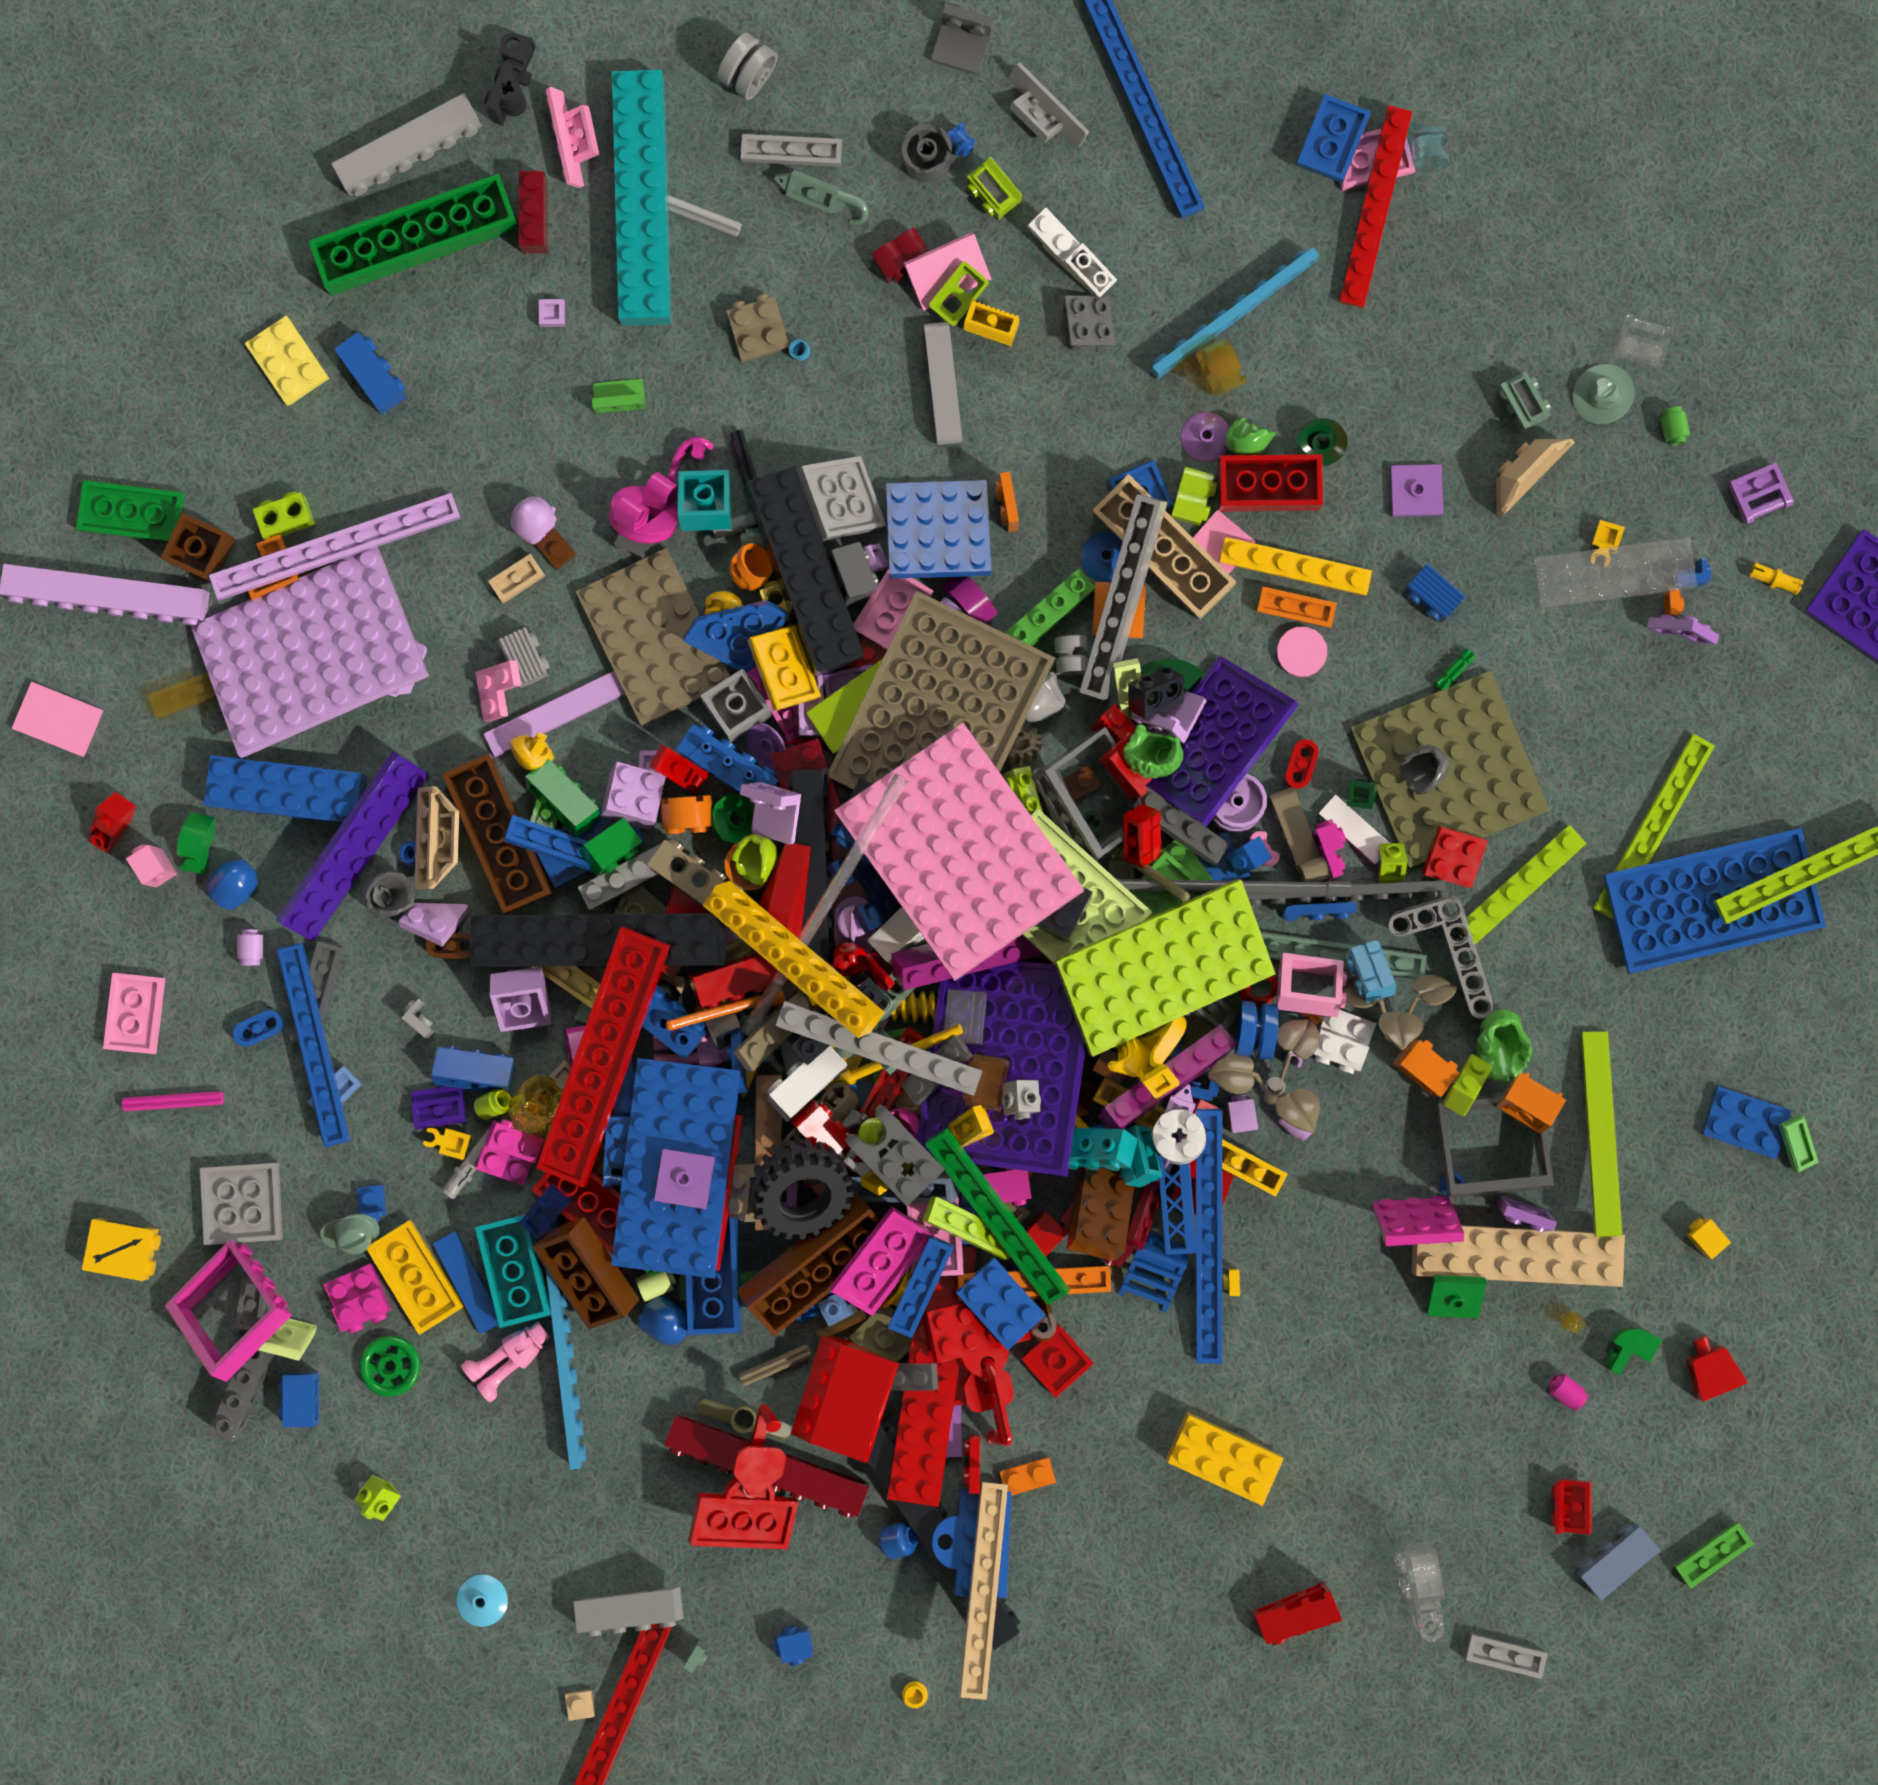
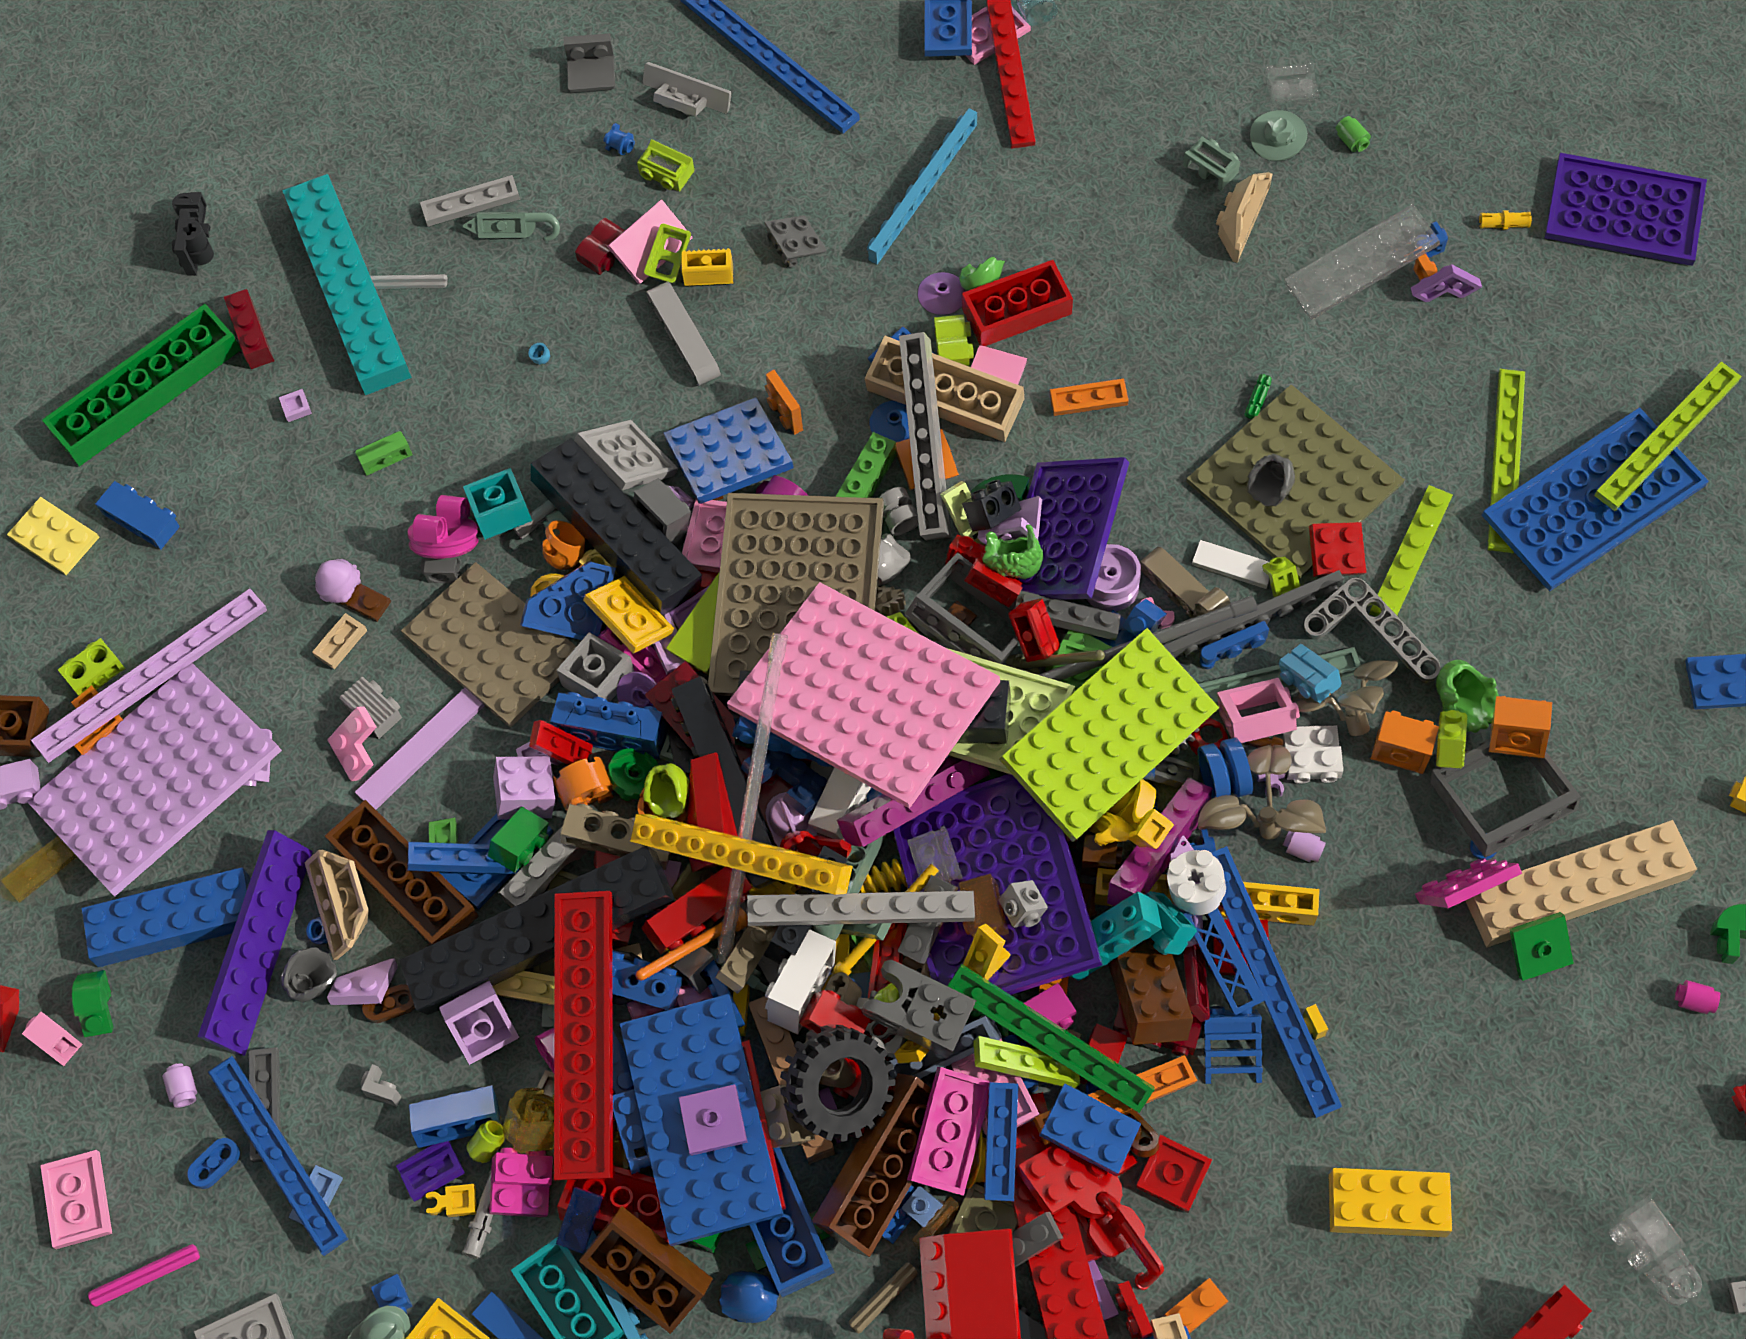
camera: 20 degrees left, 20 degrees down
blue hair [206,859,258,910] -> none
light grey brick [331,93,482,196] -> none
yellow piece [510,732,554,770] -> none
brick [525,759,600,838] -> none
bright pink bracket [546,87,600,188] -> none
yellowish green brick [635,1271,677,1302] -> none
dark pink piece [667,437,713,483] -> none
light grey wheel [717,32,778,100] -> none
dark tan plate [727,294,789,362] -> none
black axle [730,429,757,485] -> none
lavender bracket [740,782,801,844] -> none
dark grey brick [902,123,952,182] -> none
white slope [1027,208,1117,298] -> none
clear yellow brick [1196,337,1247,396] -> none
yellow plate [1219,537,1372,596] -> none
lavender brick [1226,1094,1258,1133] -> none
bright pink tile [1276,627,1327,677] -> none
red plate [1284,739,1319,790] -> none
dark green dish [1297,418,1348,466] -> none
dark pink plate [1311,819,1346,881] -> none
dark green brick [1346,779,1378,809] -> none
medium lavender plate [1390,464,1443,517] -> none
blue brick [1404,564,1466,622] -> none
medium lavender plate [1497,1195,1557,1232] -> none
clear yellow plate [1559,1311,1586,1333] -> none
lime tile [1581,1031,1622,1237] -> none
yellow plate [1590,520,1625,567] -> none
medium lavender plate [1728,462,1793,525] -> none

